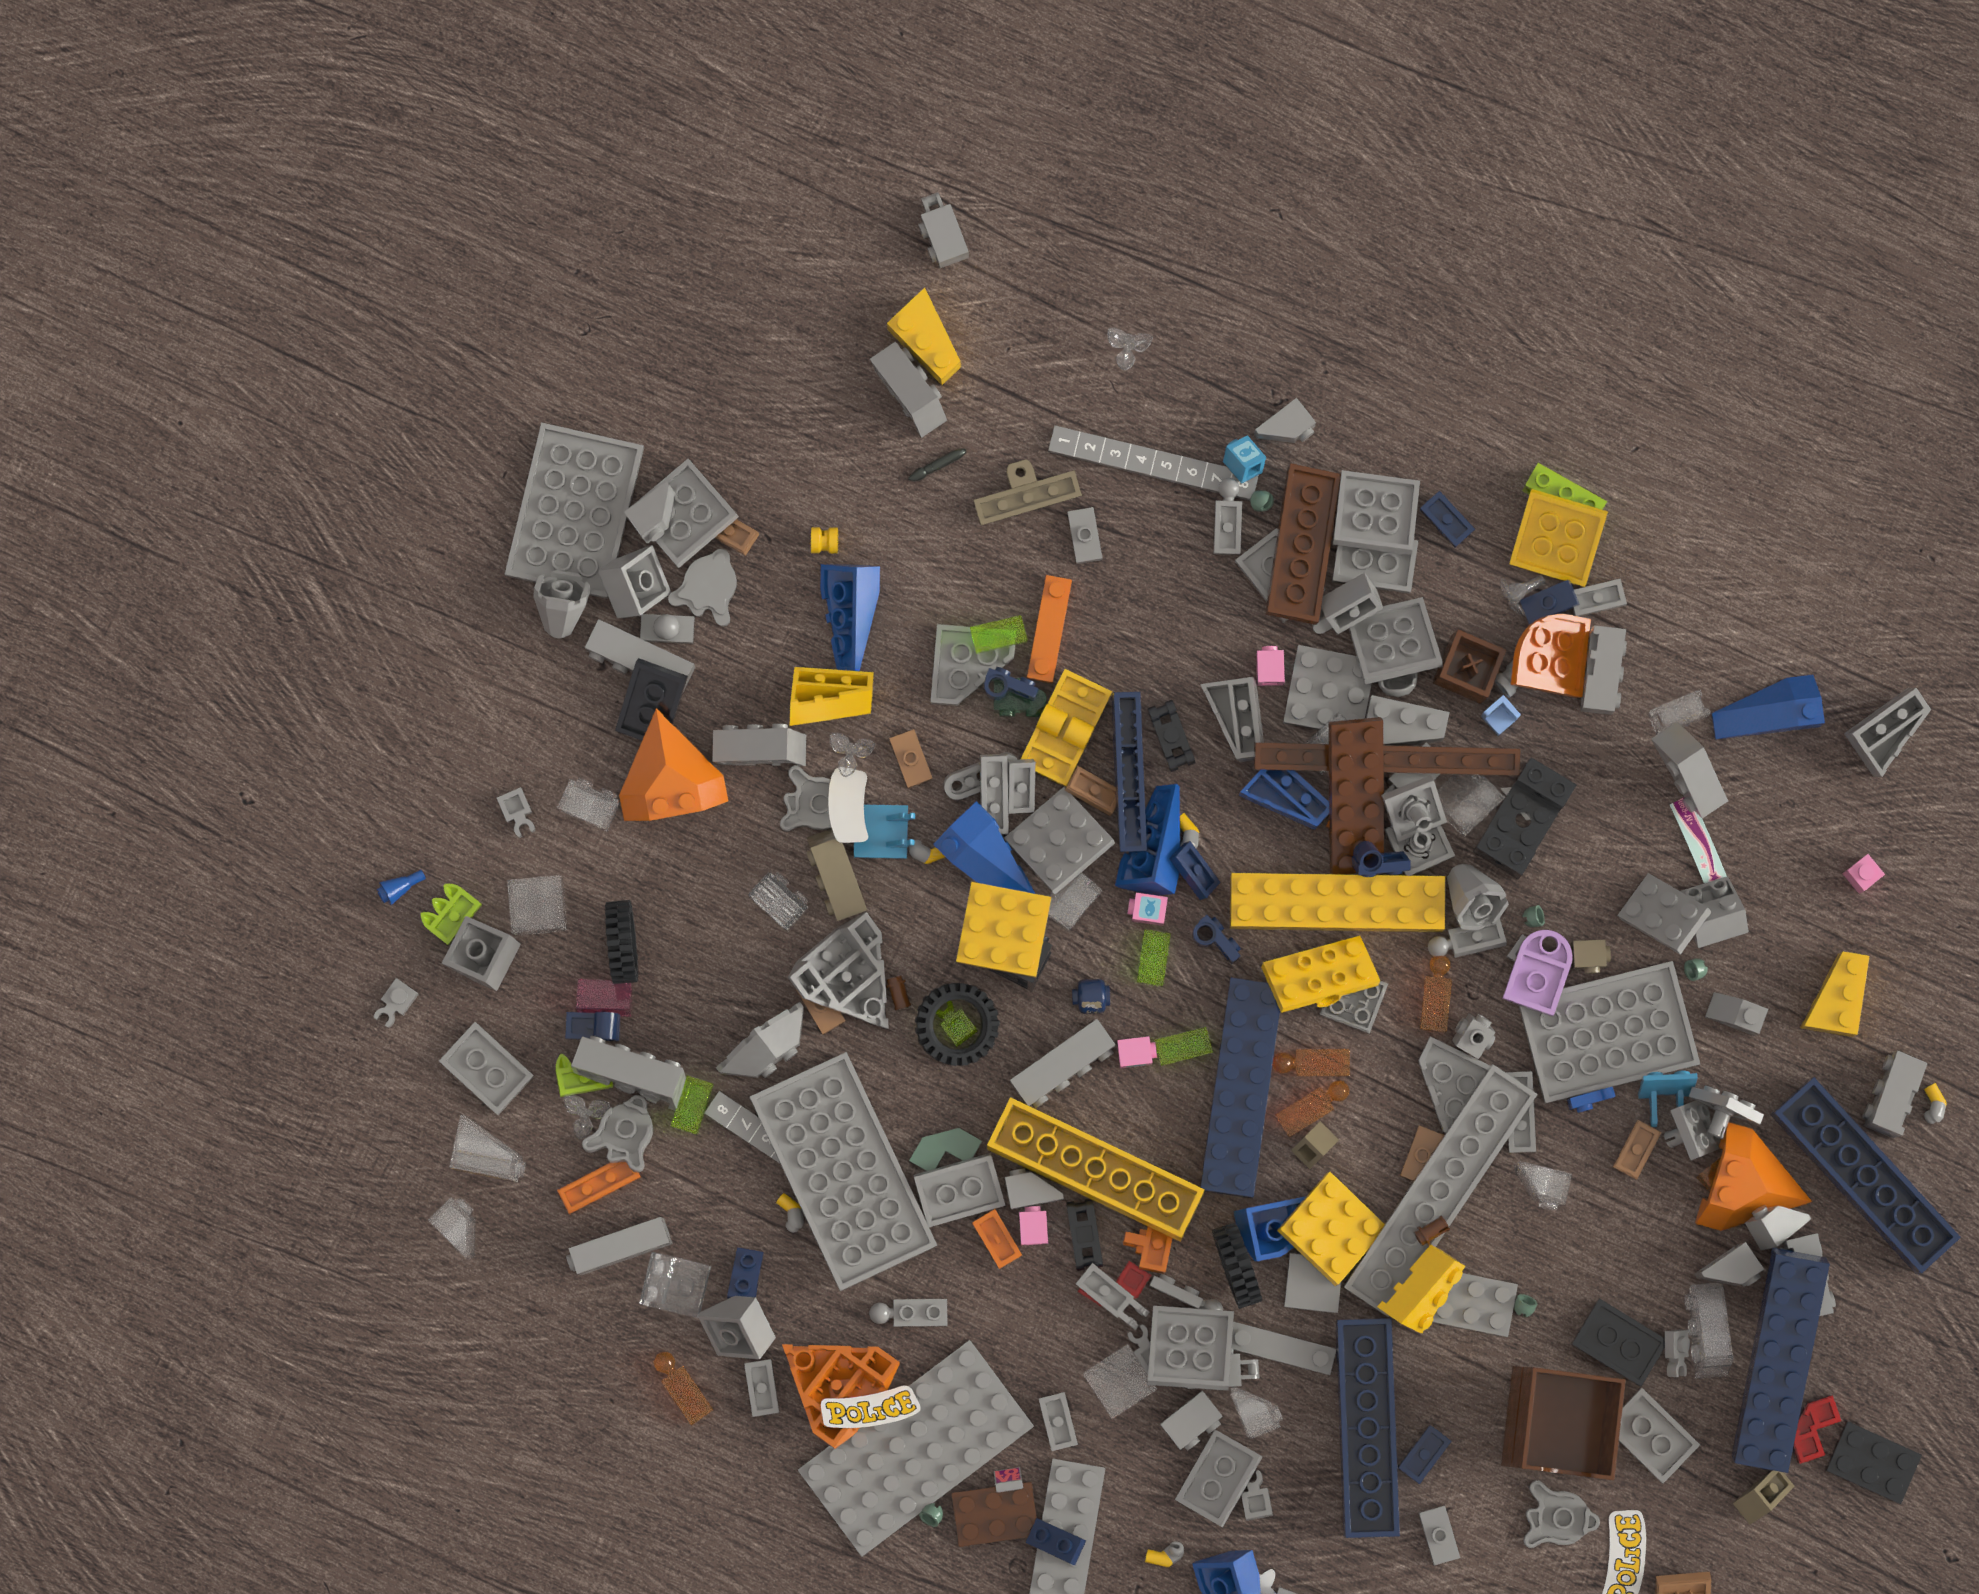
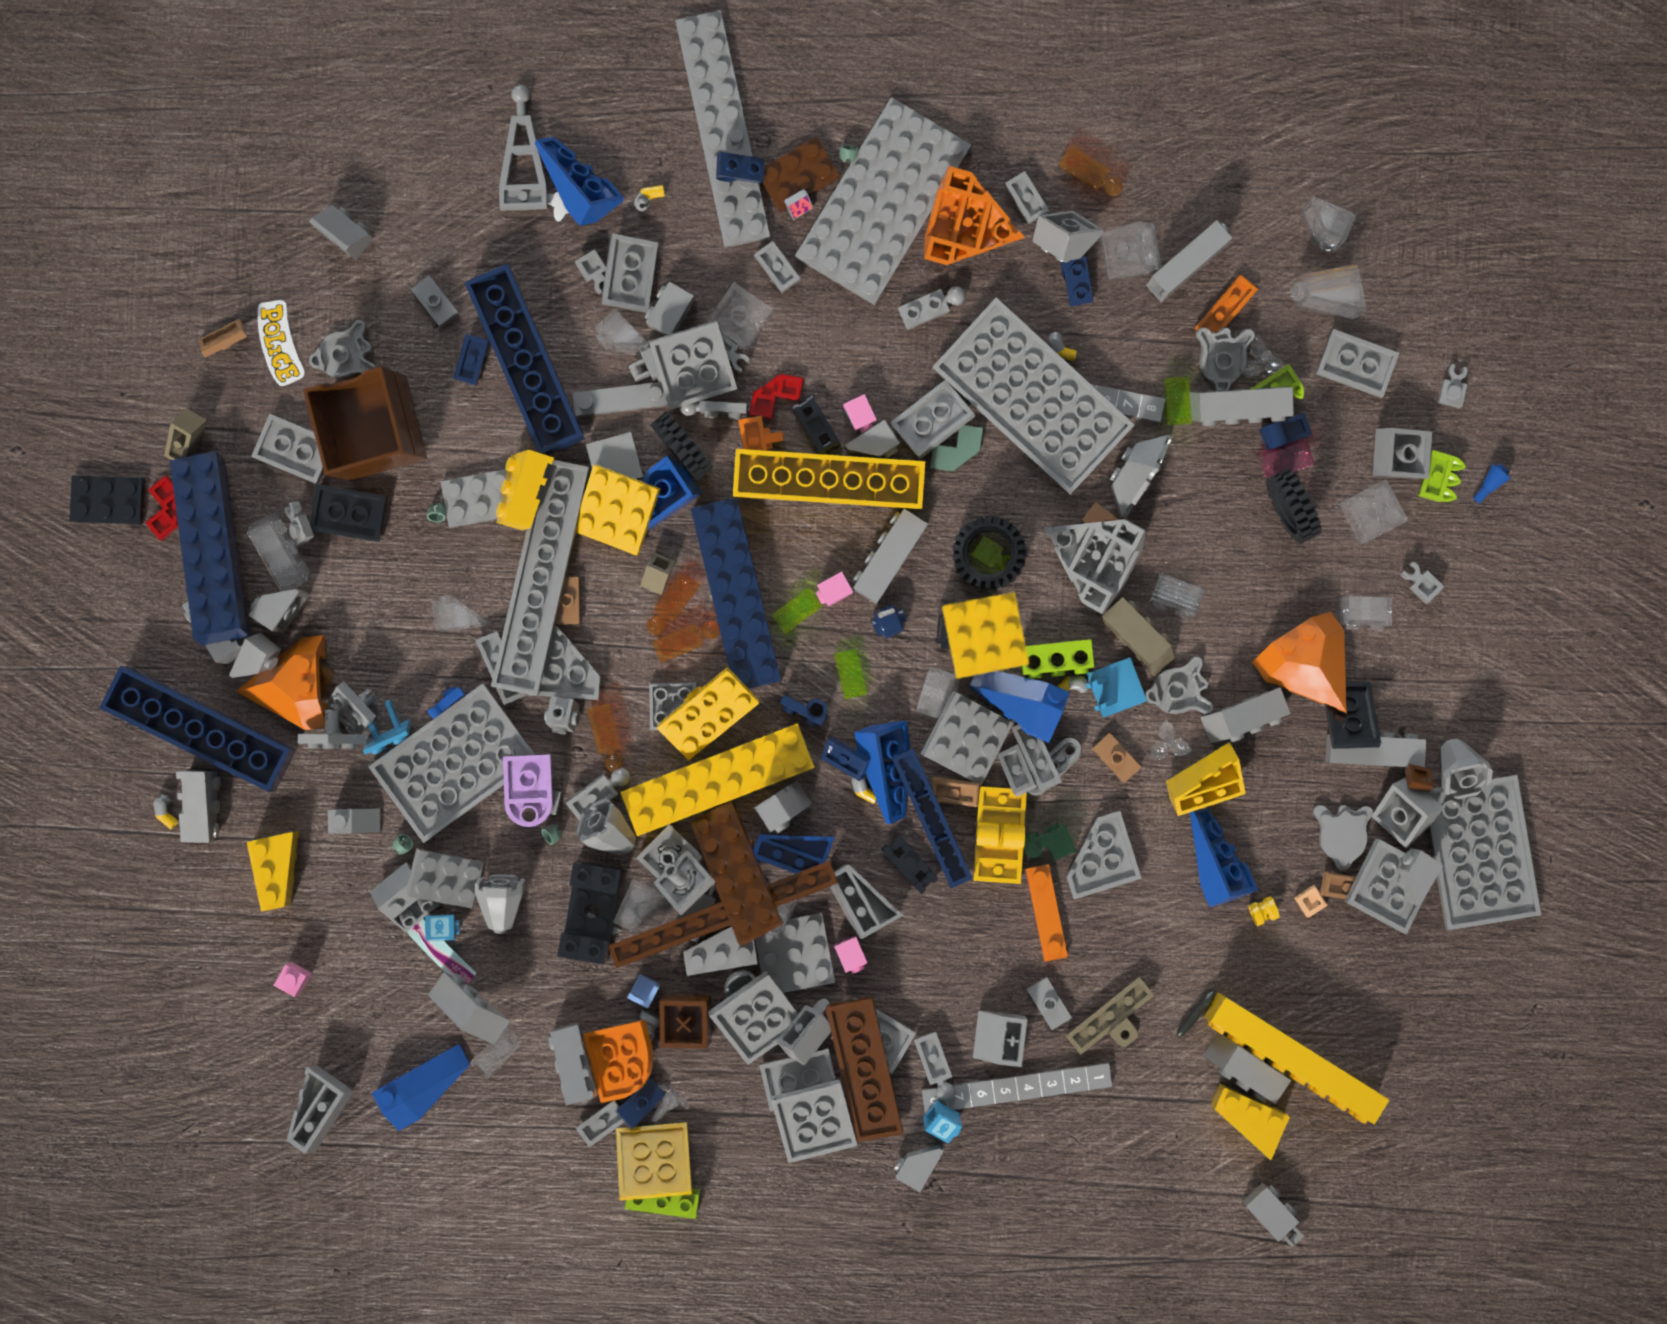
camera: 160 degrees right, 5 degrees up
light grey tile [640,614,695,644] -> none
sticker [821,1386,921,1428] -> none
white sticker [828,768,868,843] -> none
reddish brown pin [886,975,911,1010] -> none
clear neon green plate [970,615,1028,654] -> none
orange plate [972,1209,1022,1269] -> none
dark blue plate [984,667,1038,701] -> none
light grey hinge [1076,1263,1150,1330] -> none
clear plant [1107,328,1153,370] -> none
brick [1127,893,1168,926] -> none
sand green hinge [1250,490,1274,512] -> none
dark blue plate [1352,841,1411,877] -> none
reddish brown pin [1414,1215,1450,1246] -> none
dark blue plate [1419,491,1475,548] -> none
dark tan brick [1570,940,1611,974] -> none
medium nougat plate [1613,1120,1662,1180] -> none
none -> brick [425,915,460,942]
none -> light grey cone [475,875,525,934]
none -> light grey wedge [755,780,812,833]
none -> light grey slope [973,1010,1027,1067]
none -> lime brick [1021,639,1094,679]
none -> yellow brick [1203,993,1389,1125]
none -> light nougat tile [1294,885,1327,918]
none -> reddish brown plate [1405,764,1434,793]

